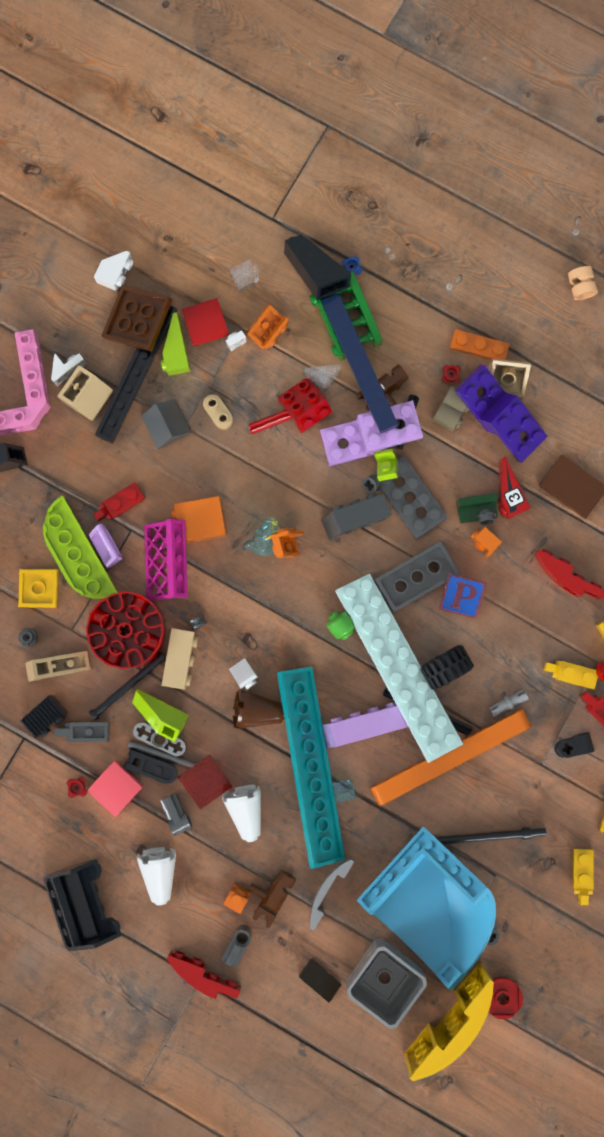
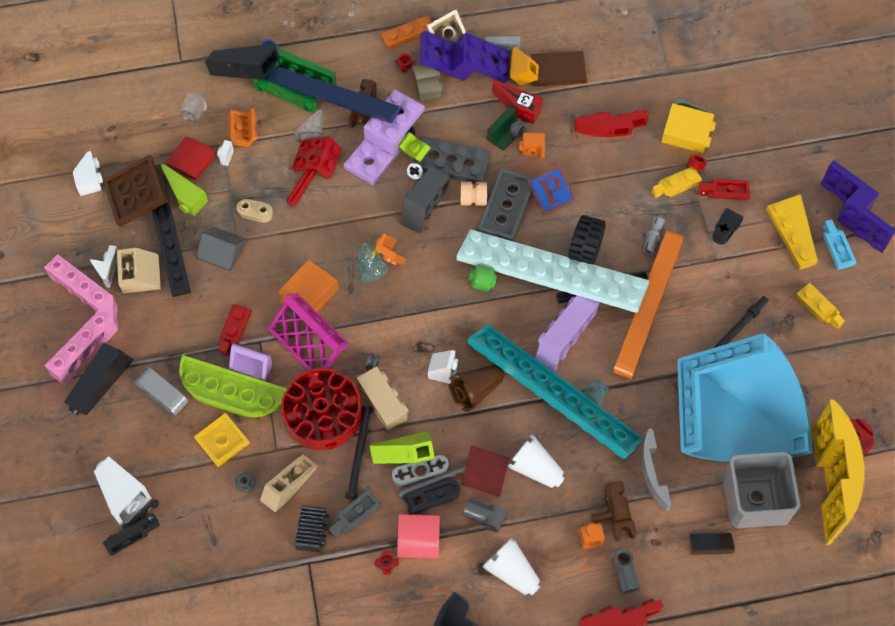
camera: 45 degrees left, 20 degrees down
none -> light grey beam [134,367,189,416]
none -> light nougat wheel [461,181,487,206]
none -> light grey tile [485,36,520,52]
none -> light orange slope [510,47,539,86]

